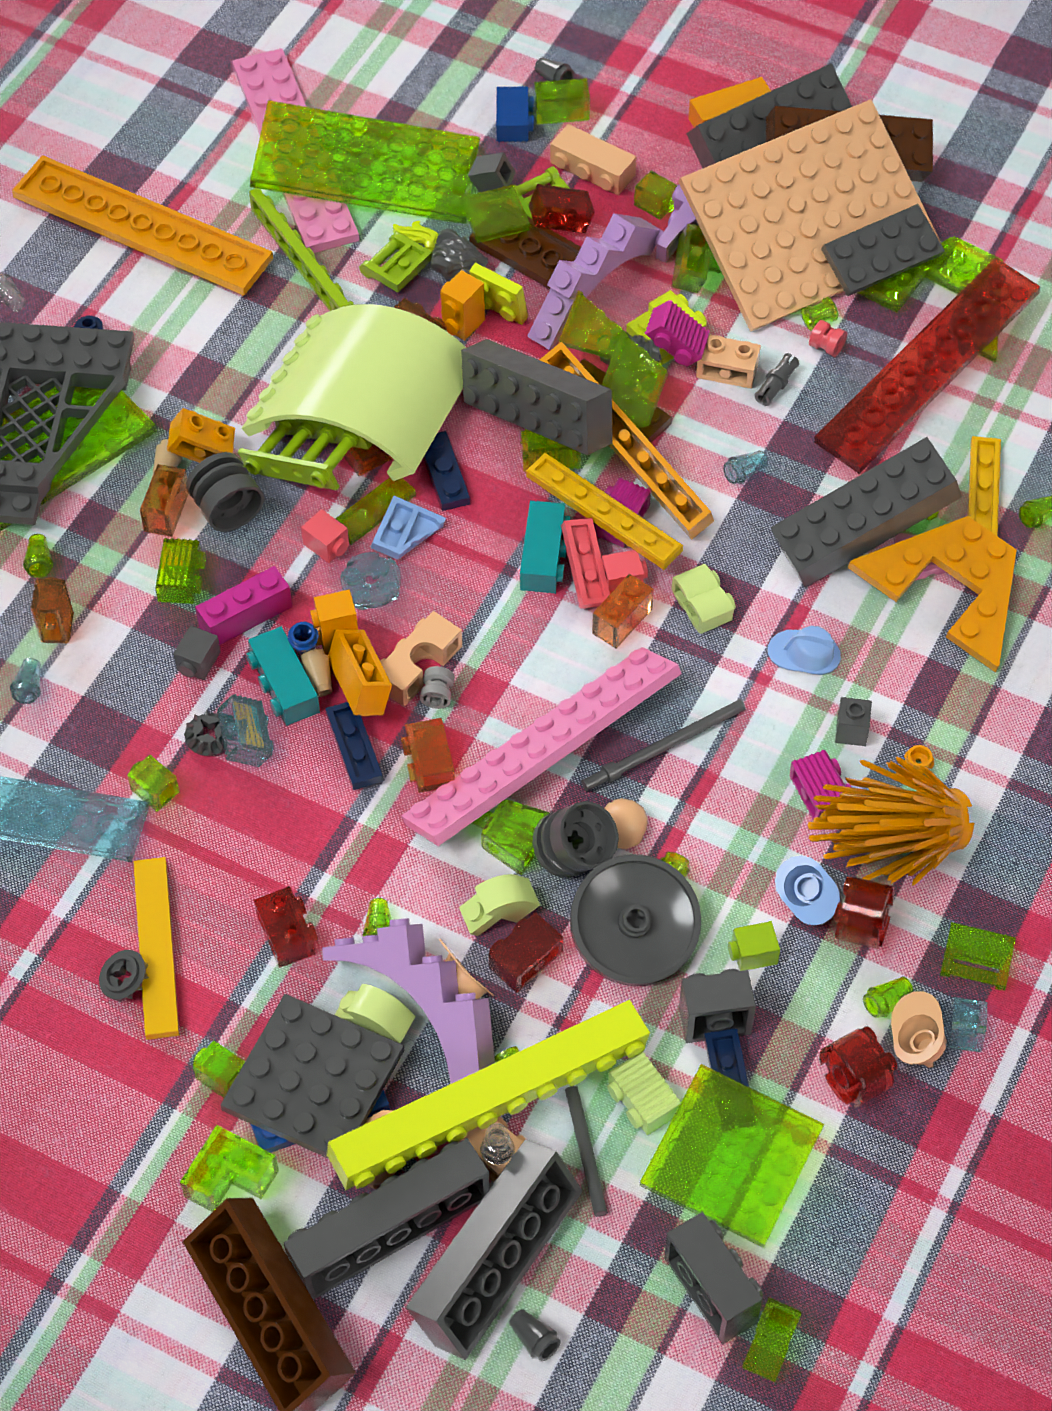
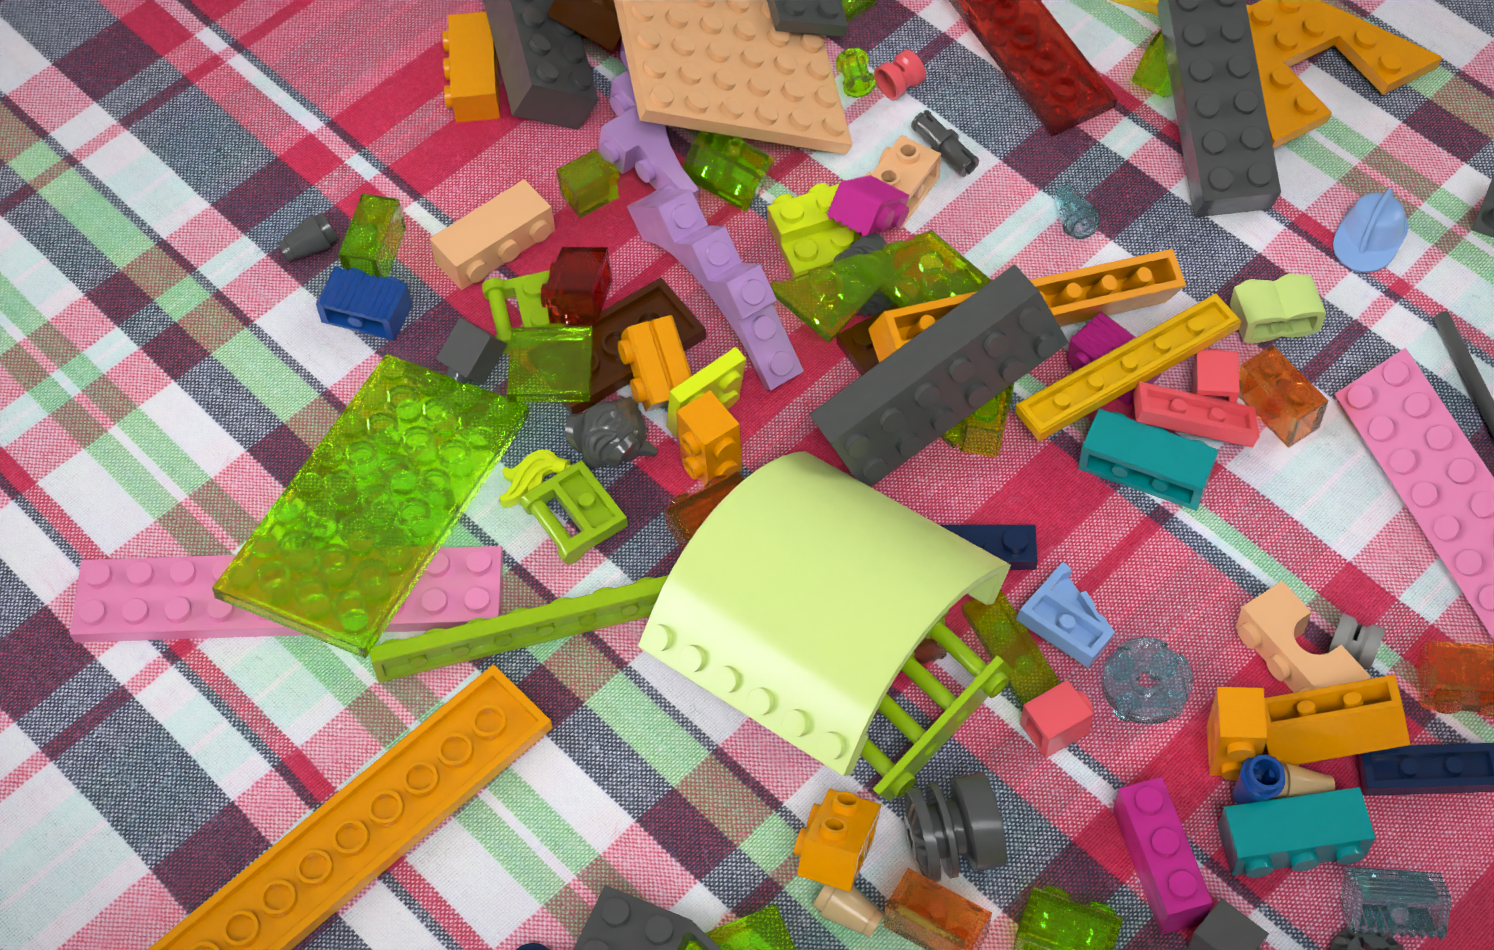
camera: 70 degrees left, 0 degrees up
none -> light orange brick [618,315,692,412]

